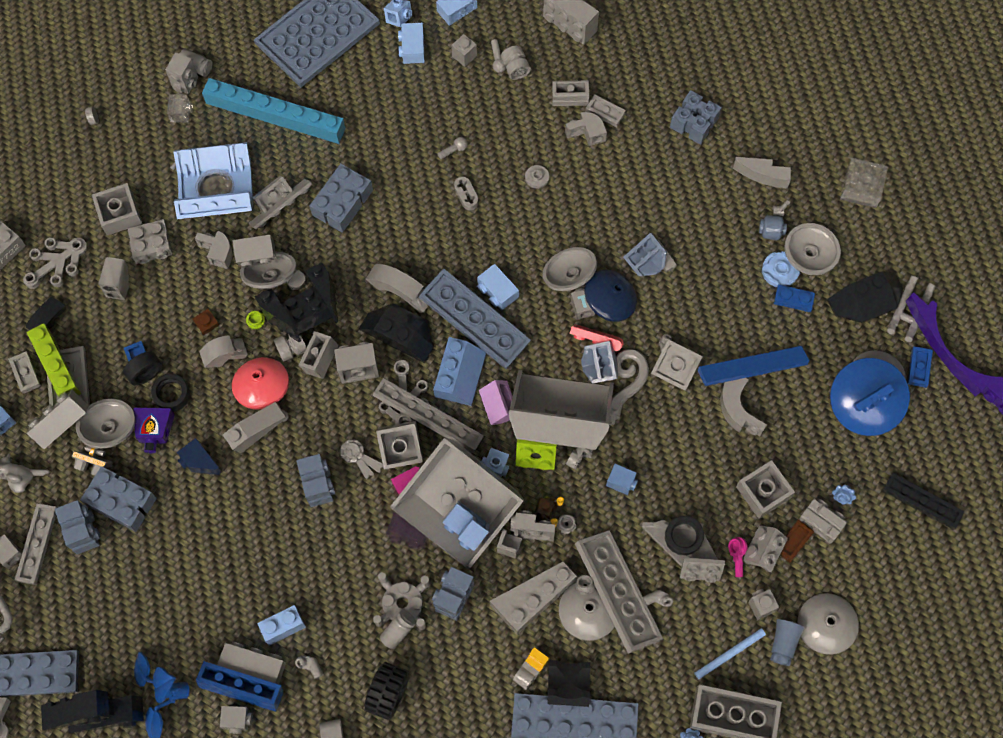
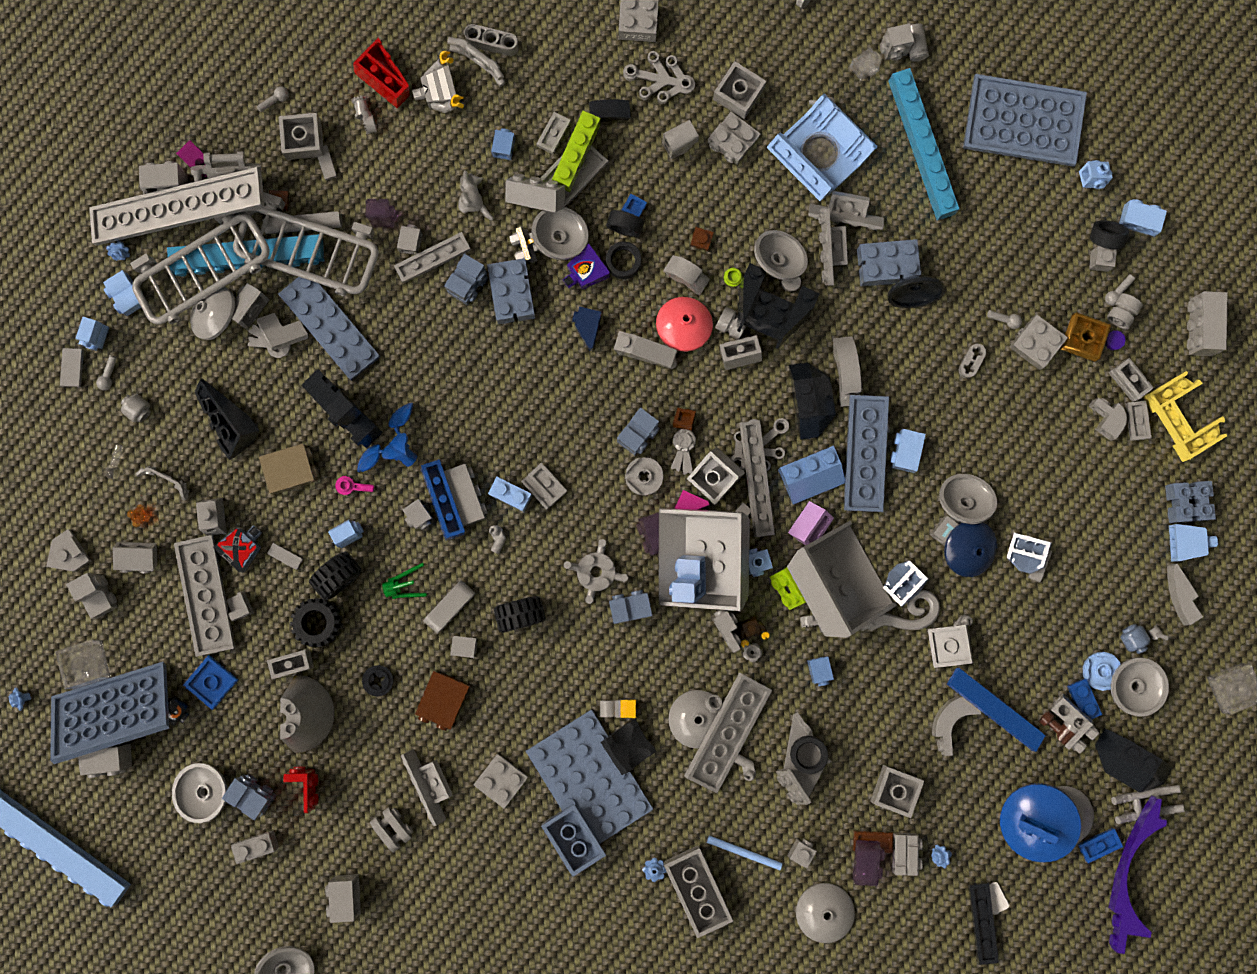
camera: 50 degrees right, 15 degrees up
light grey brick [195,231,233,269] -> none
light grey slope [232,235,276,267] -> none
light grey brick [334,342,379,384] -> none
light grey piece [380,610,416,649] -> none
light blue brick [398,23,424,64] -> none
light grey wedge [490,562,577,635] -> none
light grey panel [497,529,522,559] -> none
light grey piece [525,165,549,189] -> none
coral plate [570,324,624,351] -> none
dark pink plate [728,537,747,577] -> none
light grey bracket [743,526,787,572] -> none
sand blue plant [770,619,805,666] -> none
none -> light grey plate [521,463,567,510]
none -> light grey plate [625,457,663,496]
none -> reddish brown plate [673,408,696,431]
none -> light grey bracket [818,208,848,285]
none -> clear purple brick [852,840,885,886]
none -> black dish [887,275,946,308]
none -> white sticker [989,882,1009,915]
none -> light grey brick [1009,315,1068,370]
none -> light grey hips [1039,694,1099,753]
none -> pearl gold brick [1061,312,1111,362]
none -> black tyre [1090,220,1129,249]
none -> dark purple tile [1105,331,1126,350]
none -> light yellow wedge [1142,371,1227,462]
none -> light blue torso [1169,524,1218,562]

